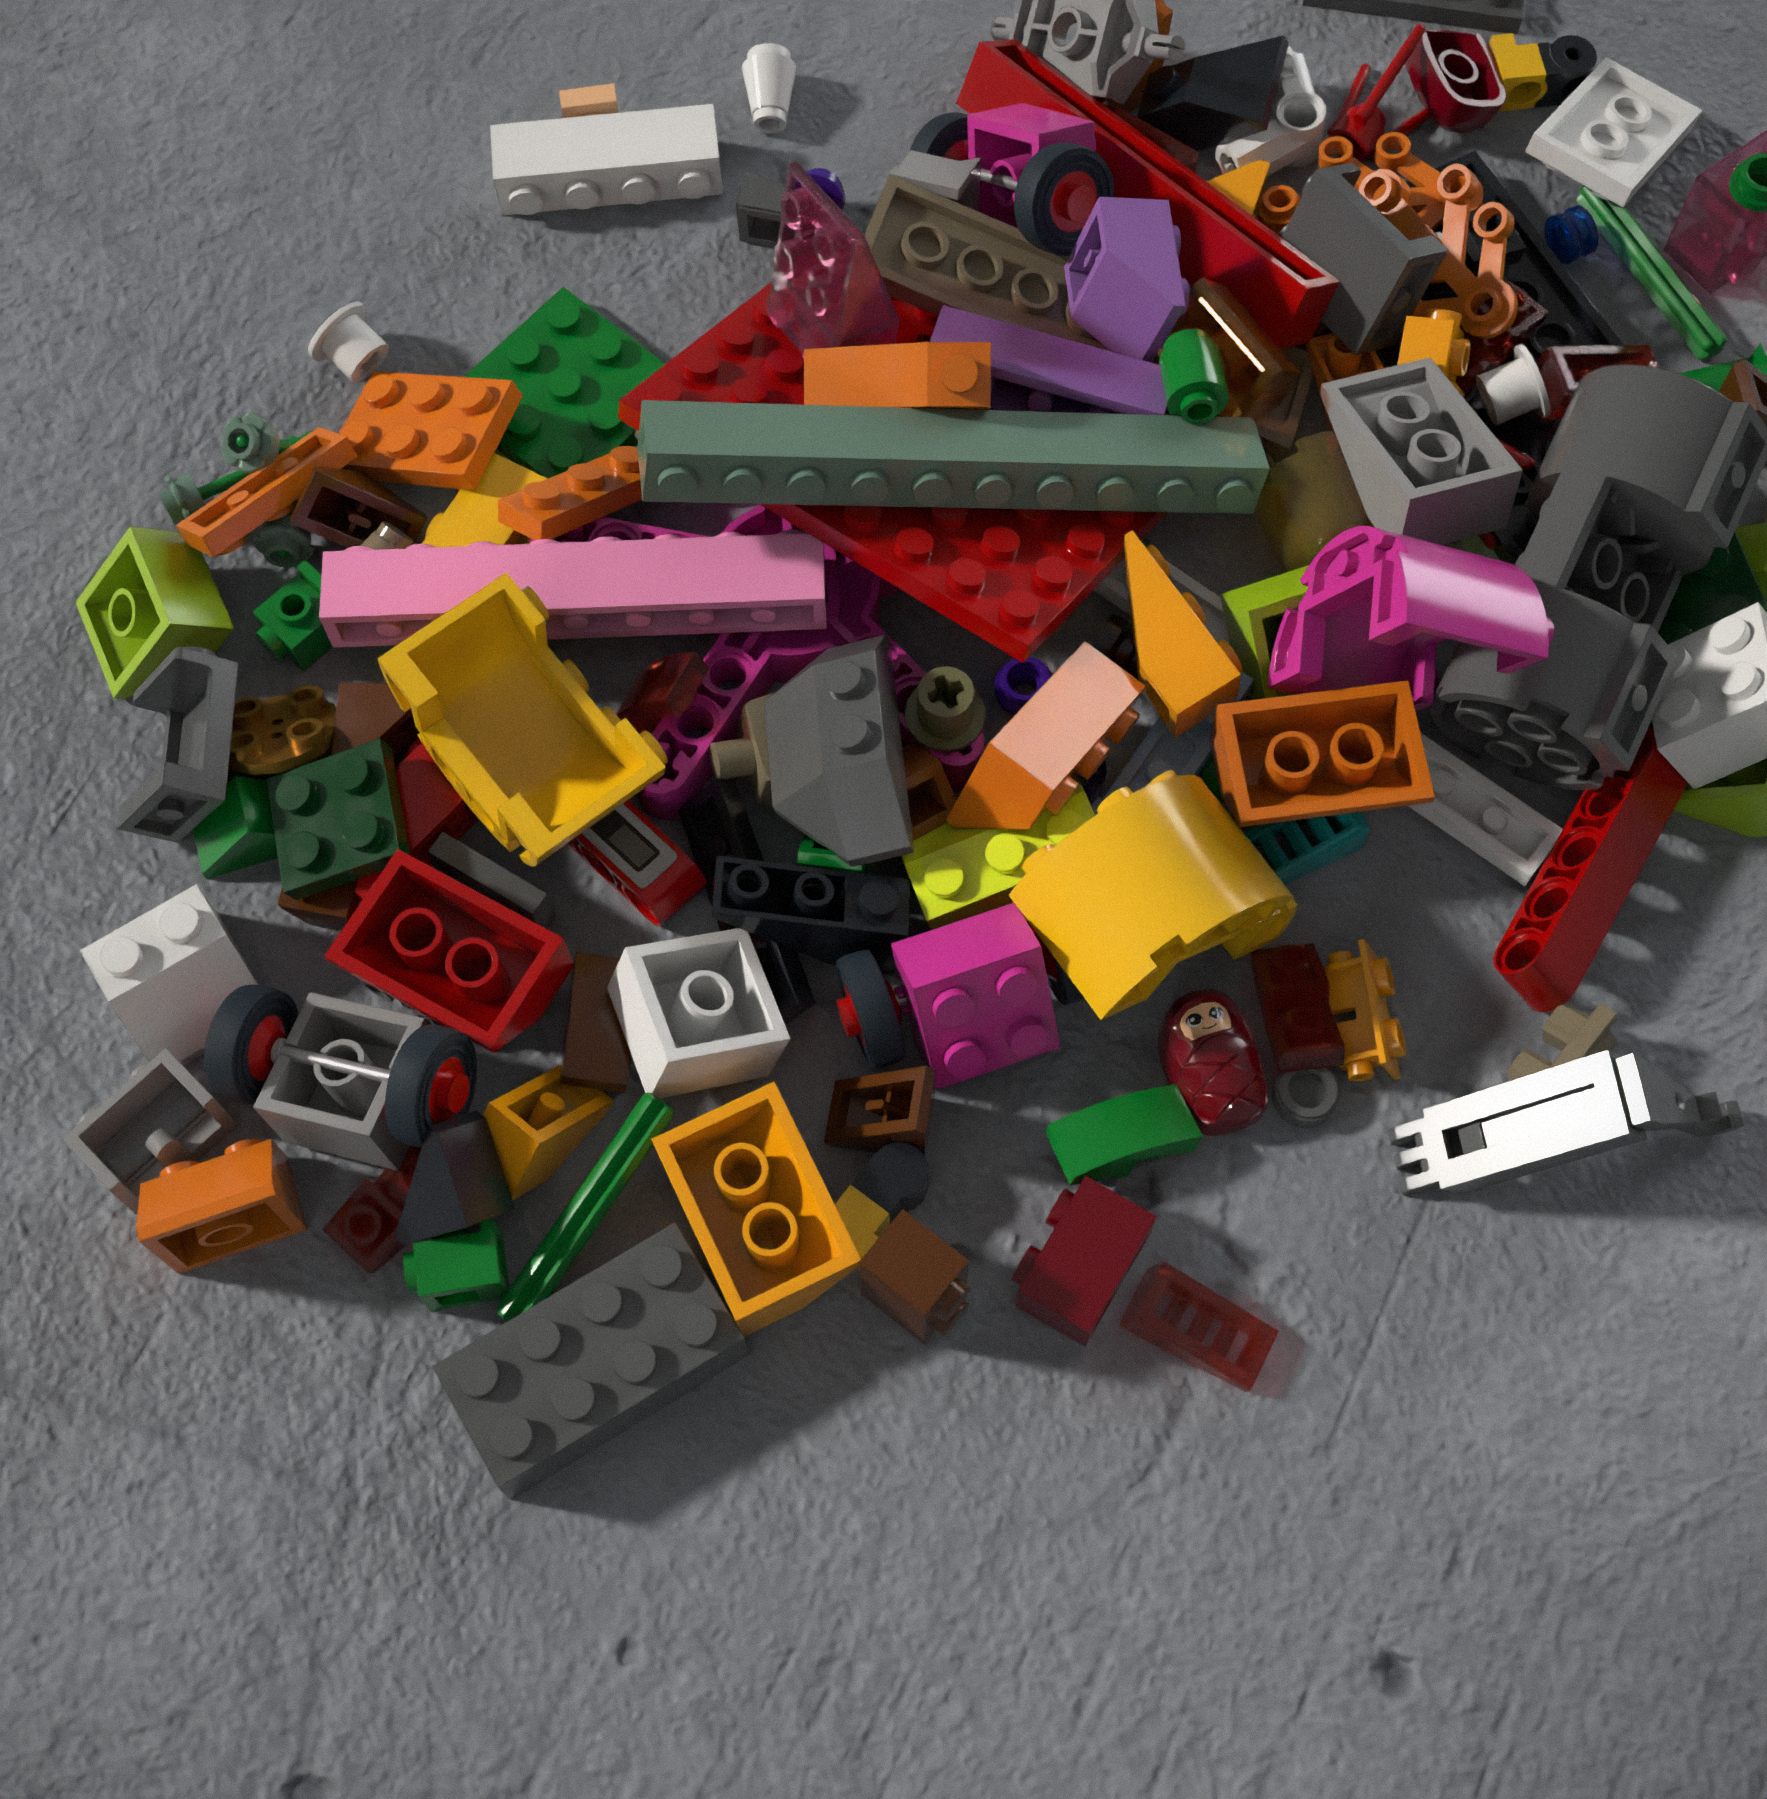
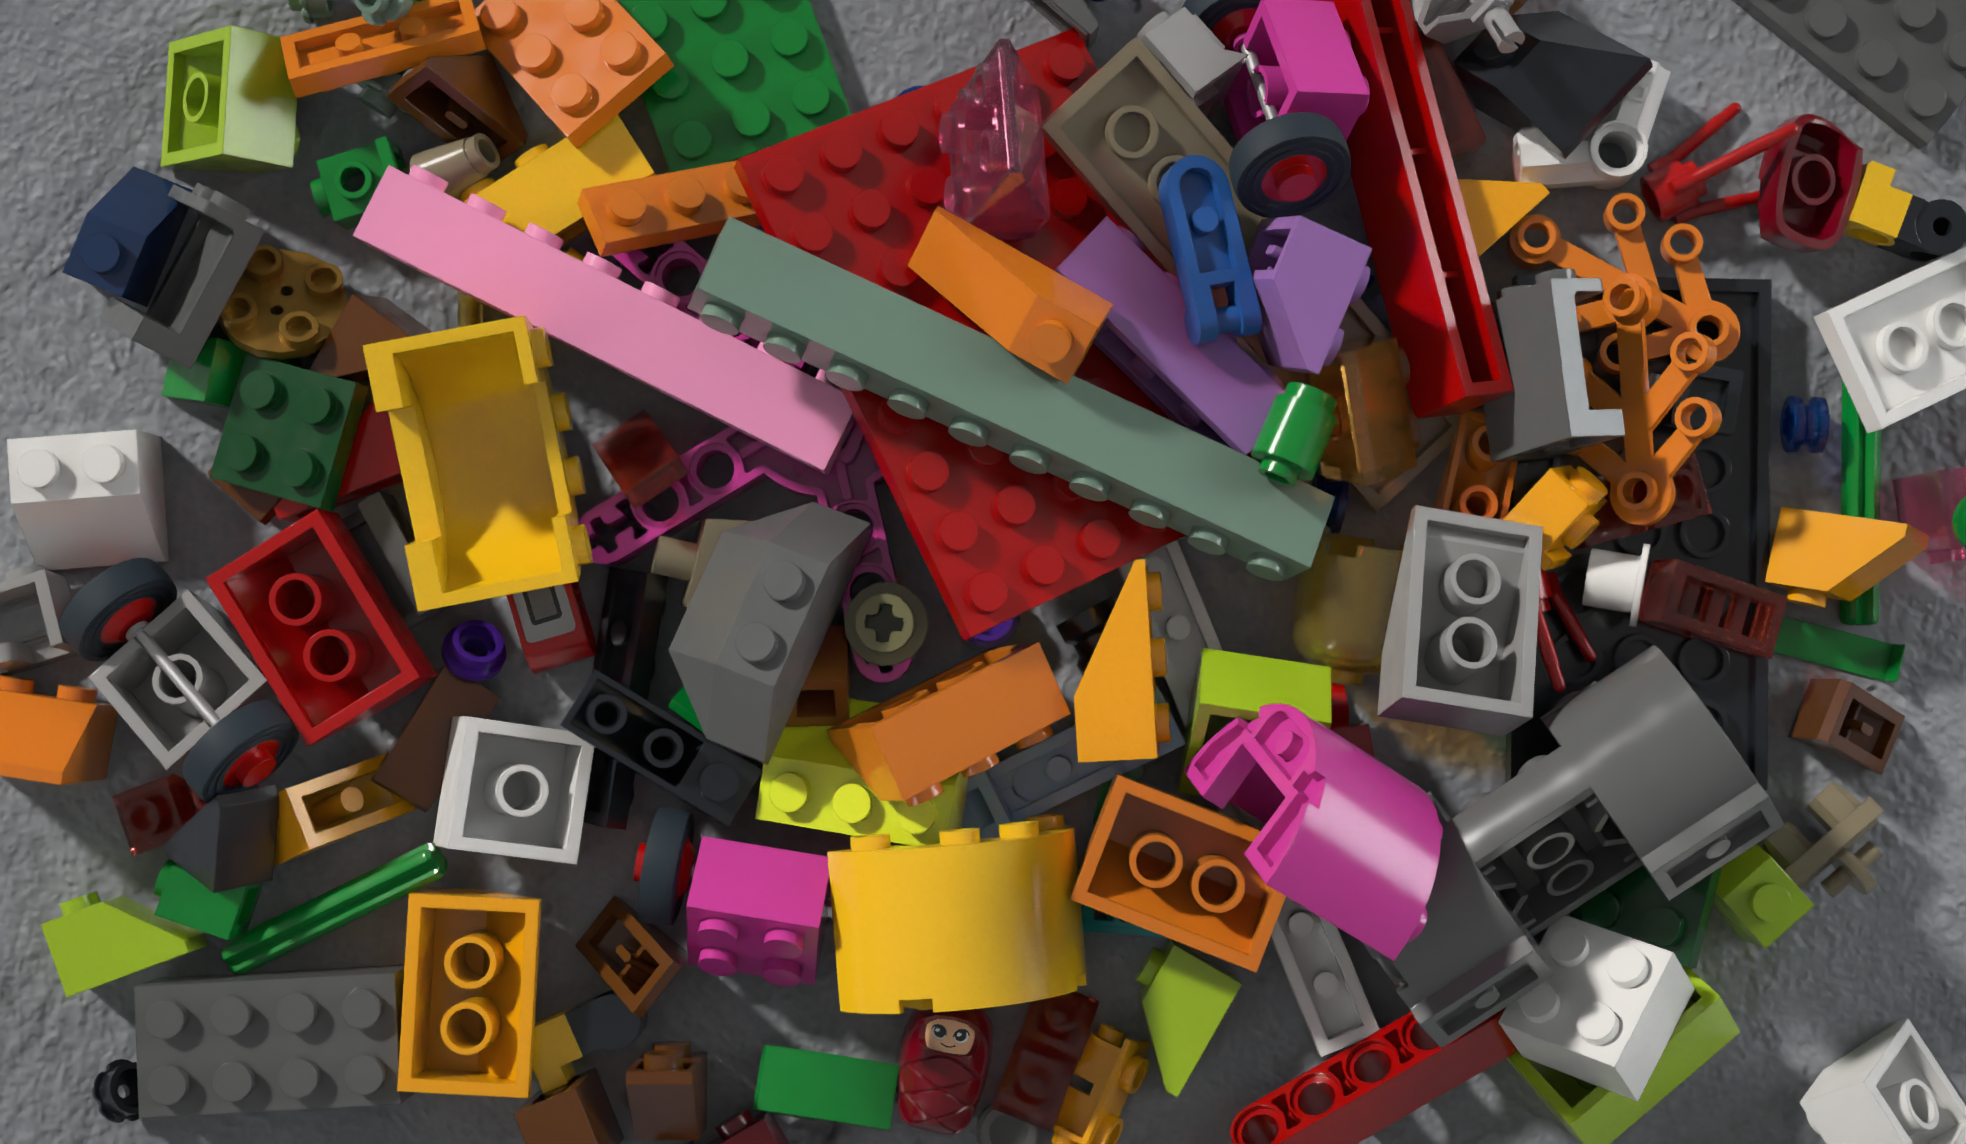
camera: 30 degrees right, 20 degrees up
none -> lime slope [41,891,208,998]
none -> dark blue slope [62,166,193,307]
none -> black plate [92,1059,140,1123]
none -> dark purple plate [441,620,507,682]
none -> reddish brown slope [626,1041,707,1140]
none -> lime slope [1135,939,1242,1097]
none -> blue plate [1158,155,1262,345]
none -> light orange slope [1765,507,1930,609]

